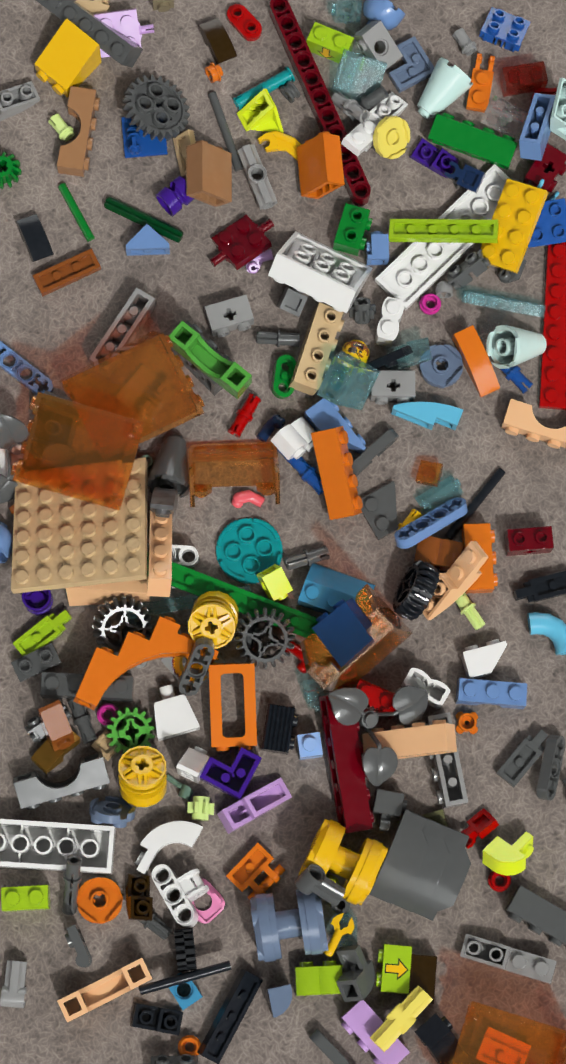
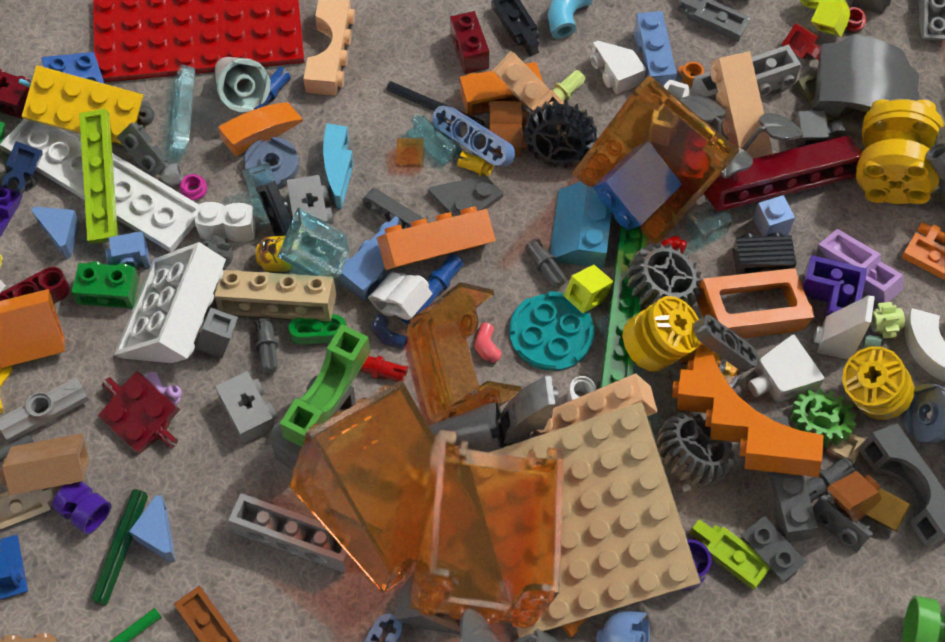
camera: 95 degrees left, 15 degrees down
none -> medium blue slope [31,207,80,259]

